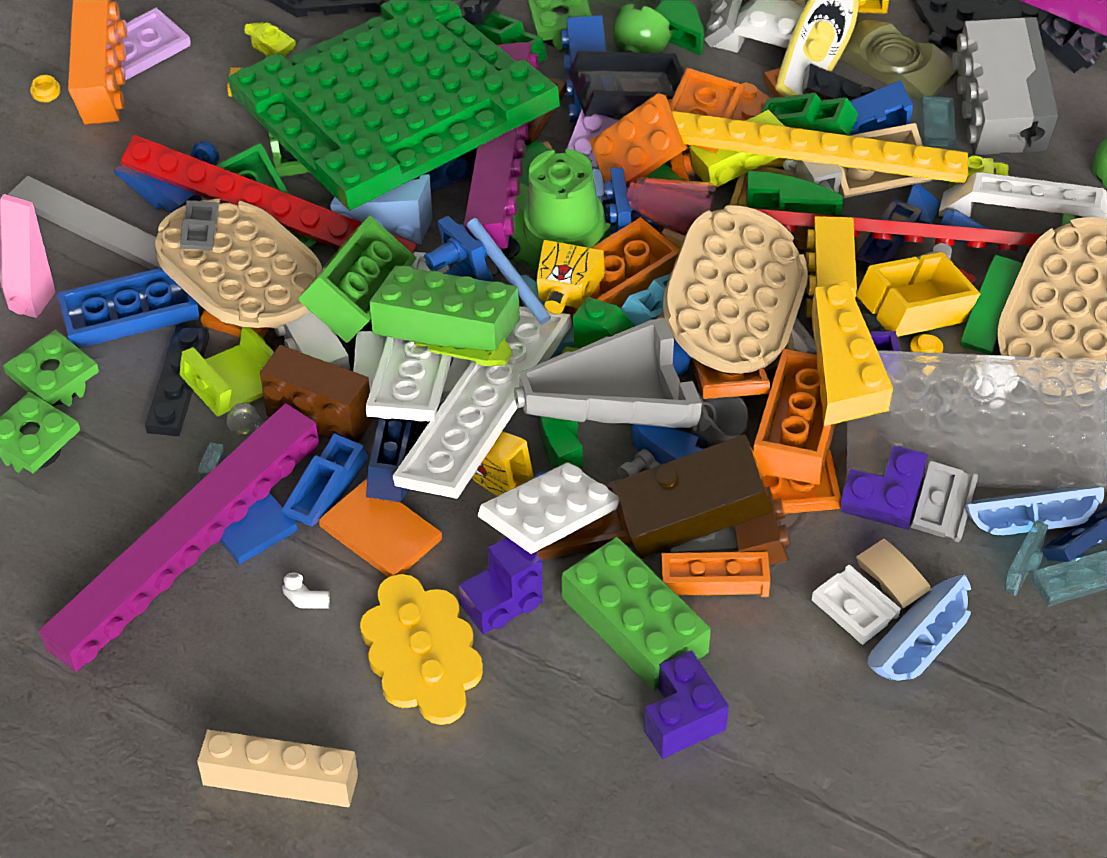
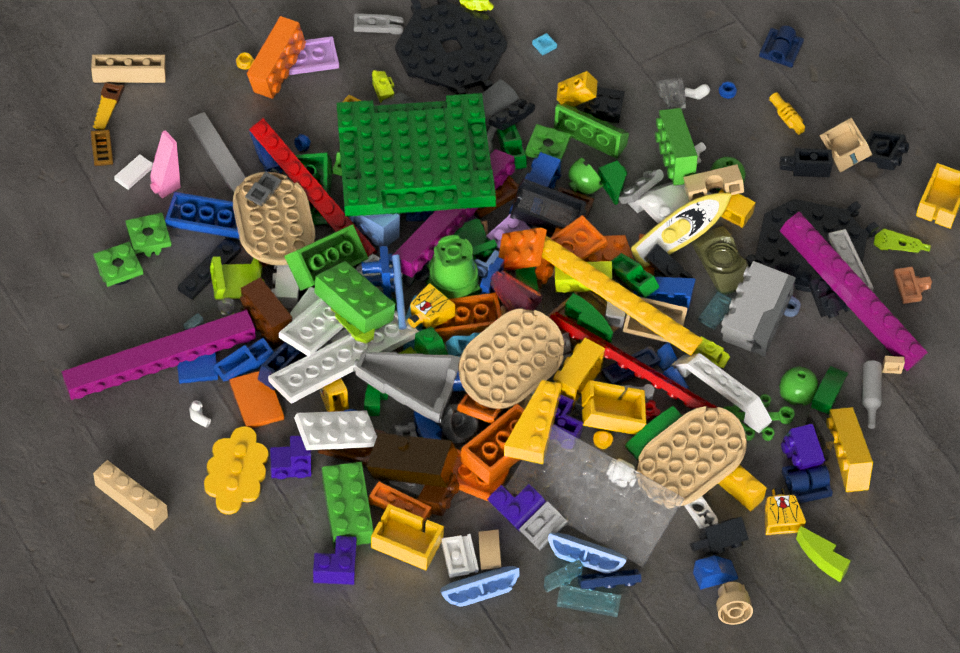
camera: 25 degrees right, 5 degrees up
none -> yellow piece [371,504,444,571]

